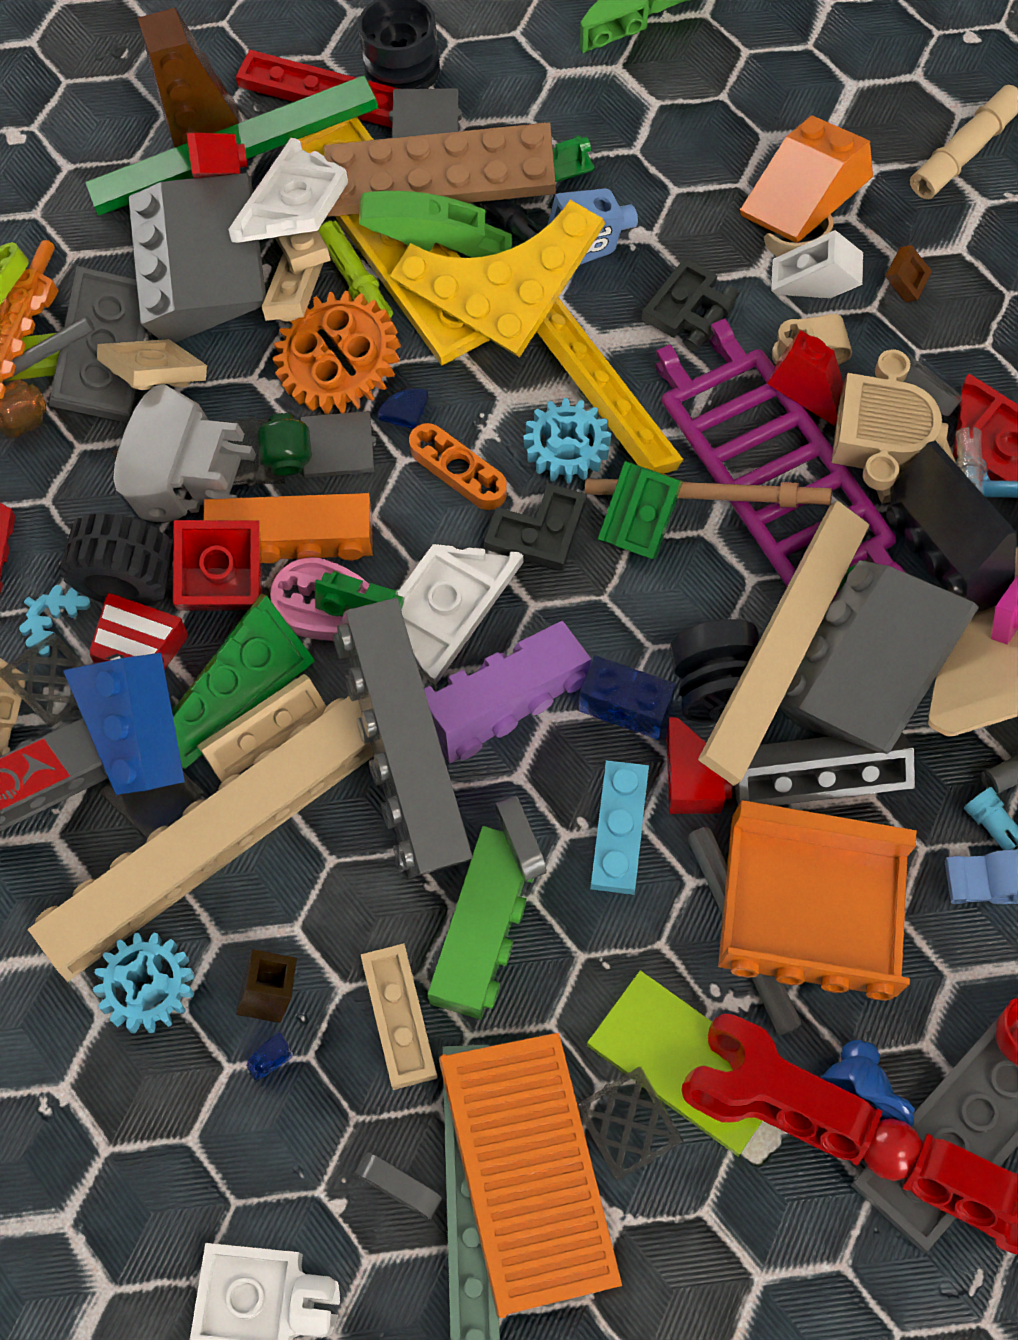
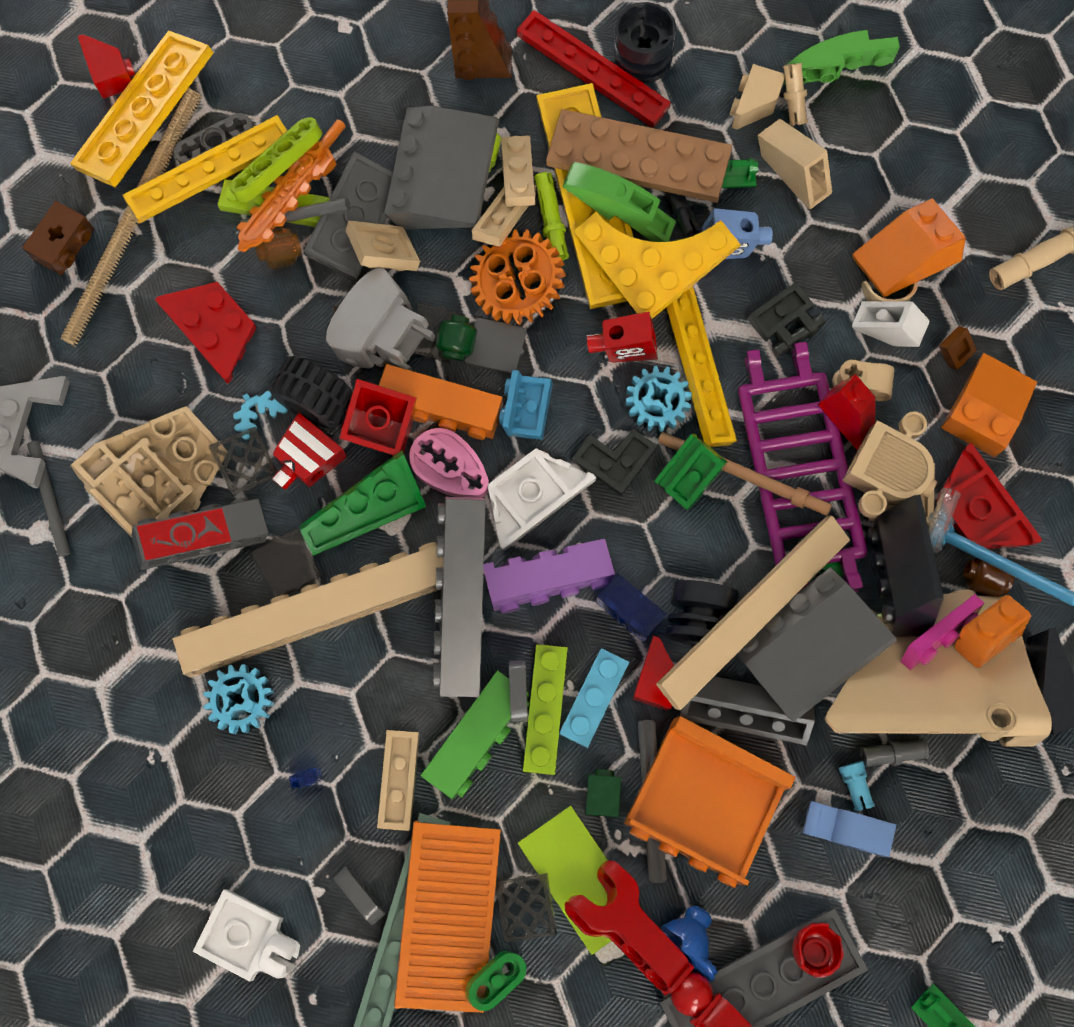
camera: 20 degrees right, 10 degrees up
blue wedge [63,653,185,795] -> none
tile [85,75,378,216] -> none
red slope [187,133,247,179] -> none
tan plate [197,674,327,783] -> none
white wing [228,138,348,243] -> none
dark brown brick [236,949,297,1023] -> none
green hinge [315,571,405,617] -> none
clear blue tile [378,388,429,429] -> none
dark grey piece [389,88,462,138] -> none
orange beam [409,423,507,510] -> none
dark grey beam [904,356,962,416] -> none
none -> green plate [465,951,526,1011]
none -> dark azure bracket [499,370,553,440]
none -> lime plate [523,644,568,775]
none -> dark green brick [585,769,621,818]
none -> red torso [587,312,658,363]
none -> tan slope [730,64,785,129]
none -> tan slope [758,119,832,209]
none -> tan pin [783,63,808,126]
none -> orange slope [941,353,1037,458]

